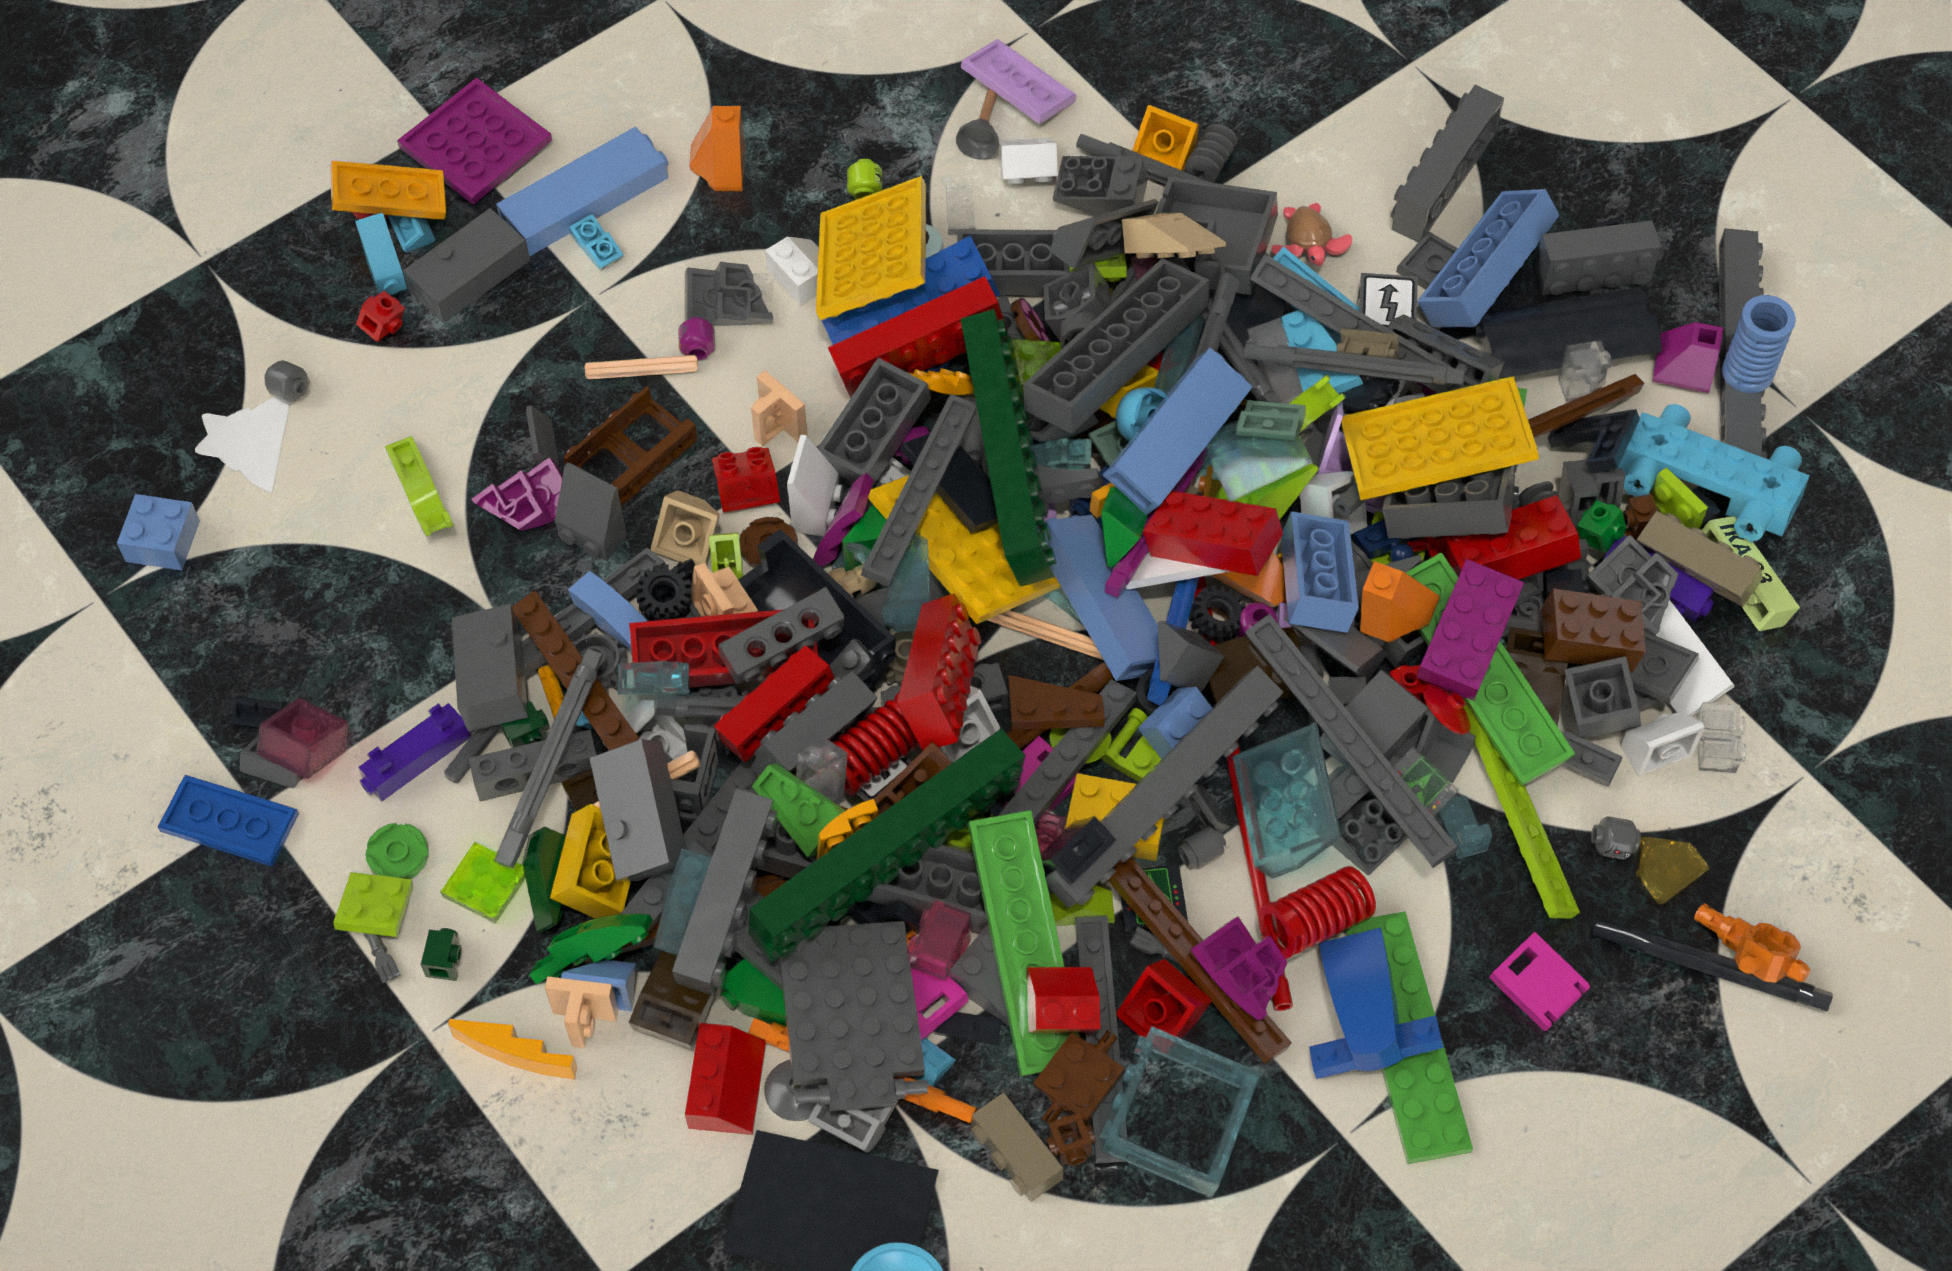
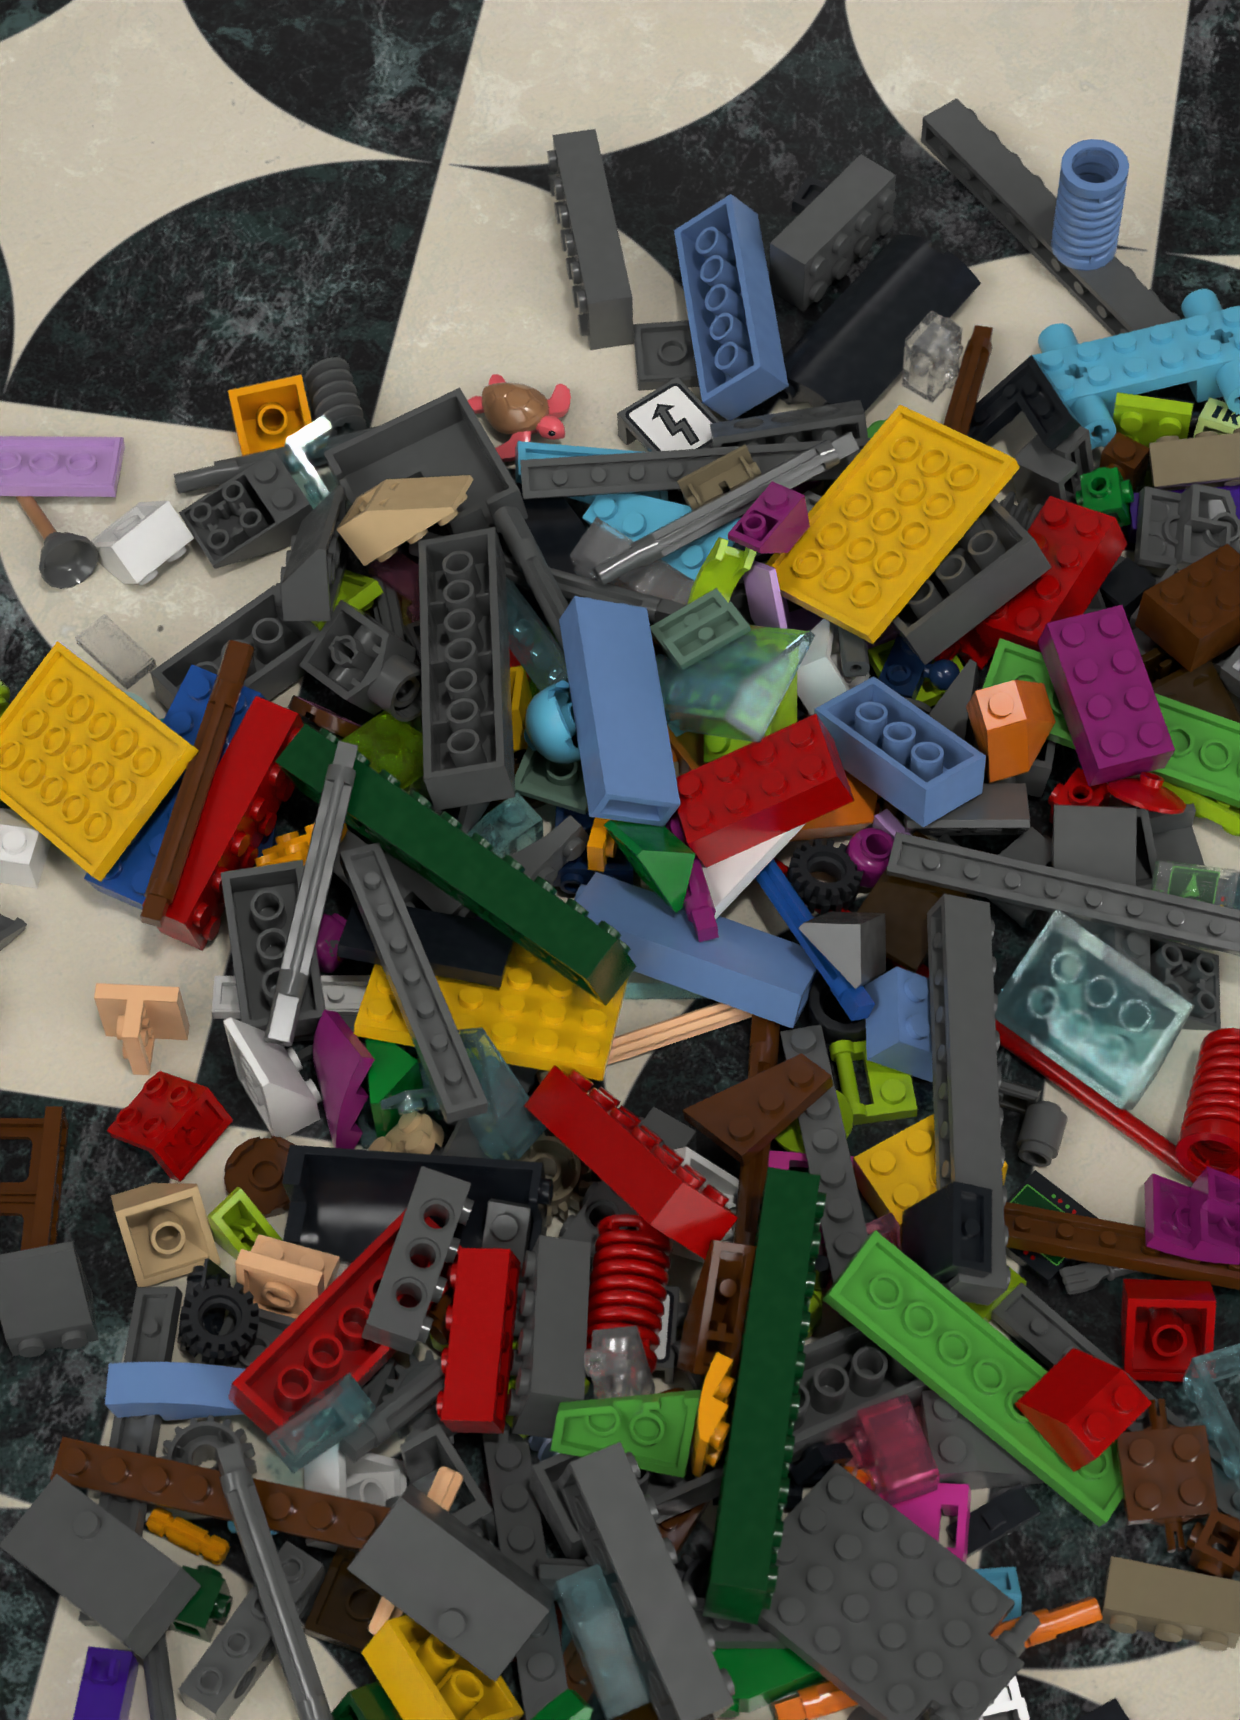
camera: 40 degrees left, 0 degrees up
magenta slope [1652,322,1723,393] -> none
none -> reddish brown piece [140,640,255,928]
none -> dark grey piece [263,741,358,1046]
none -> clear light blue bracket [283,416,332,504]
none -> magenta slope [727,481,810,554]

